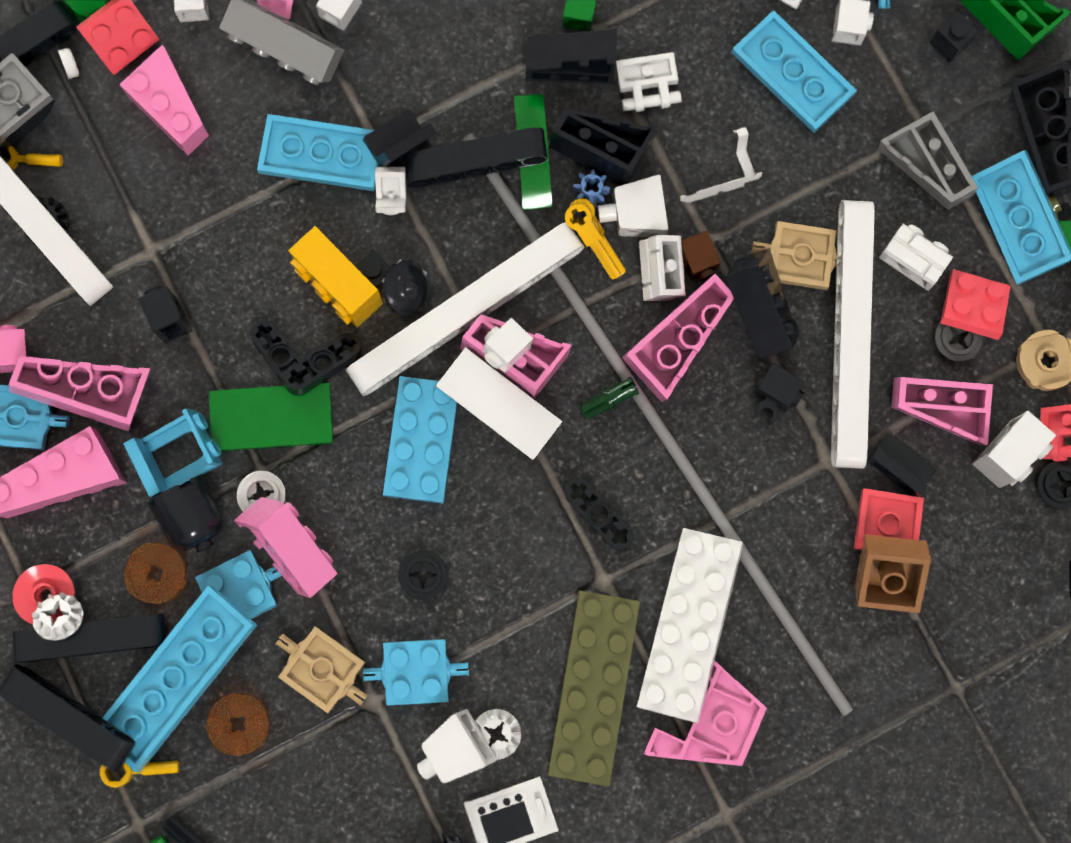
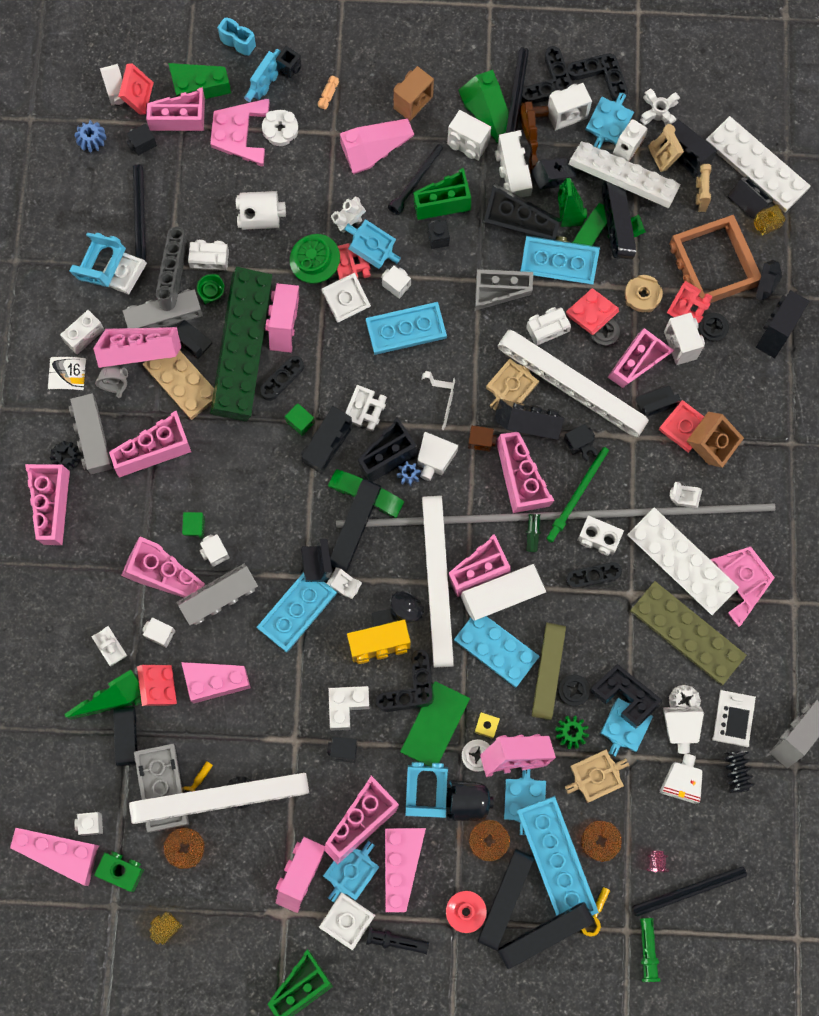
camera: 60 degrees left, 5 degrees down
white gear [32,592,83,640] -> none
white tile [58,48,79,79] -> none
white brick [483,318,533,373] -> none
yellow connector [565,198,626,279] -> none
white brick [639,235,686,301] -> none
none -> white brick [329,686,369,731]
none -> light yellow piece [474,713,500,739]
none -> olive beam [532,623,566,720]
none -> green bar [546,447,609,543]
none -> green gear [555,716,589,749]
none -> white brick [578,516,624,556]
none -> black plate [591,664,662,729]
none -> clear pink brick [647,851,669,872]
none -> white torso [660,754,702,804]
none -> white bracket [670,482,702,508]

